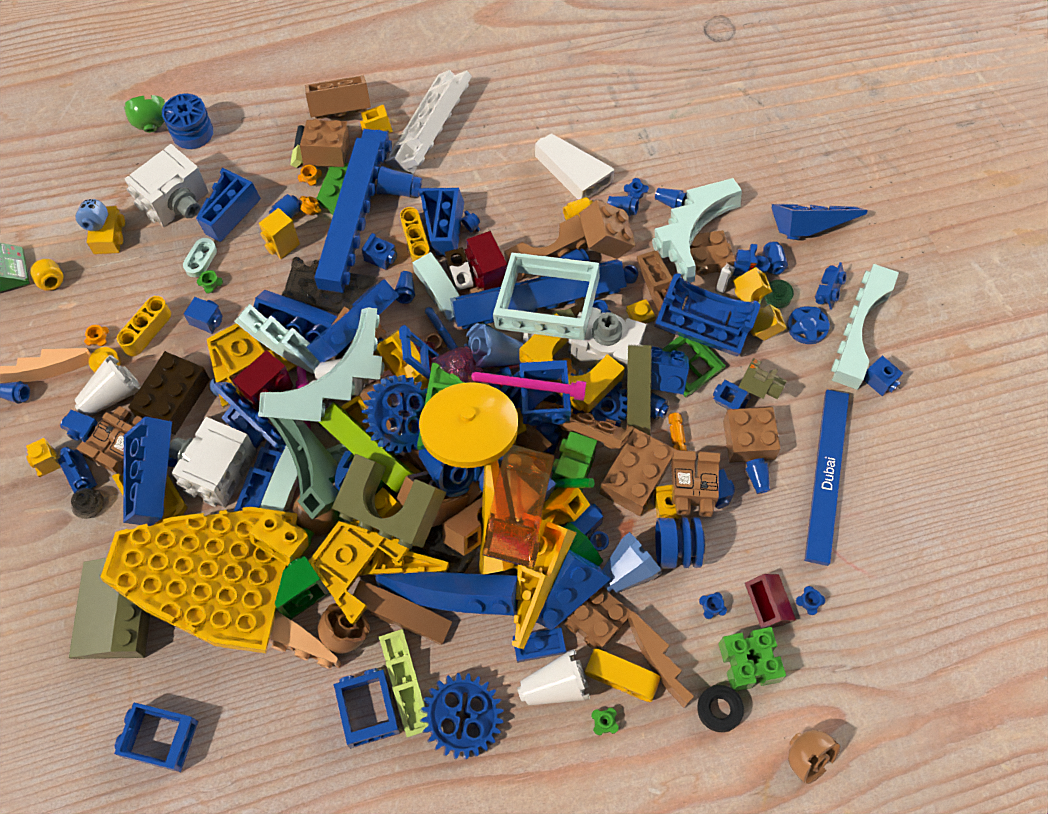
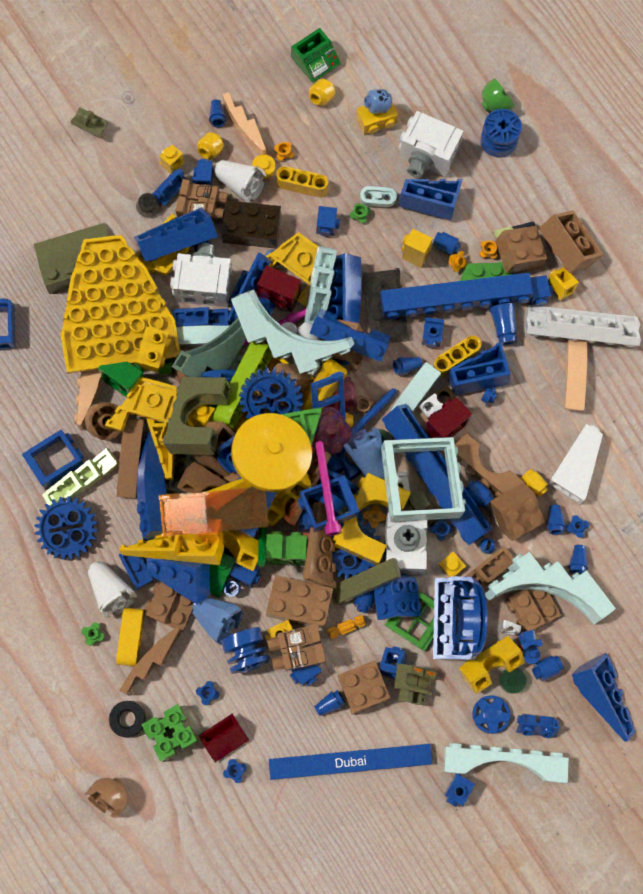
camera: 70 degrees right, 10 degrees up
none -> yellow head [197,132,224,160]
none -> light nougat slope [564,339,587,411]

